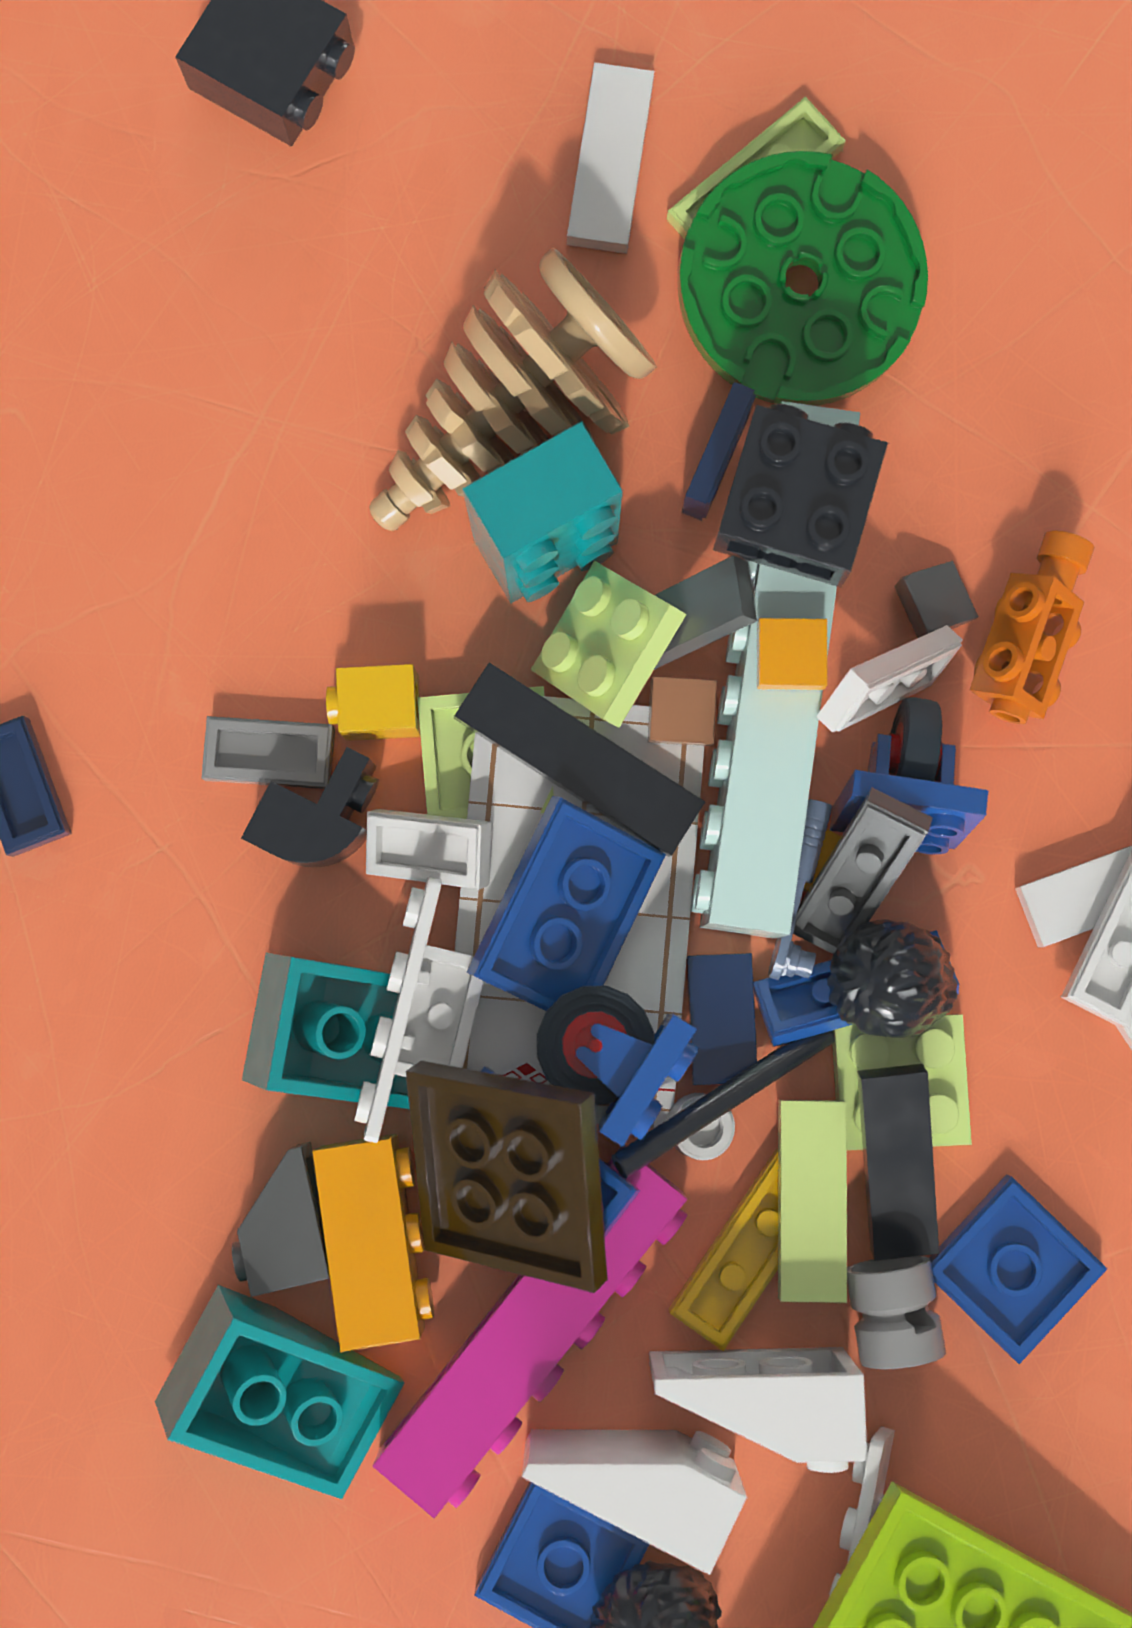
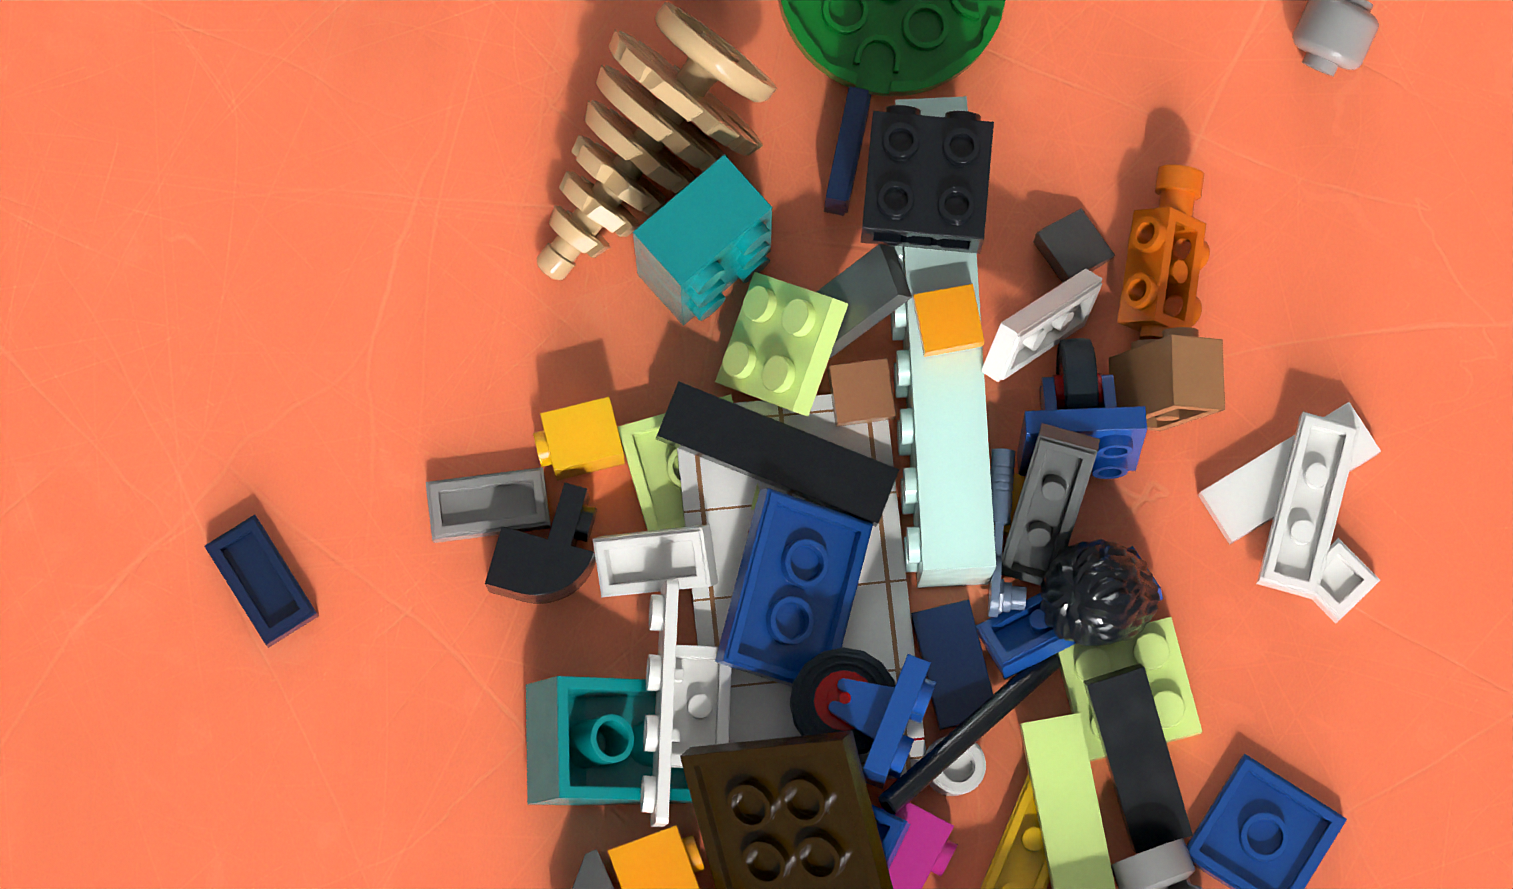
camera: 15 degrees left, 5 degrees down
none -> medium nougat brick [1109,327,1225,431]

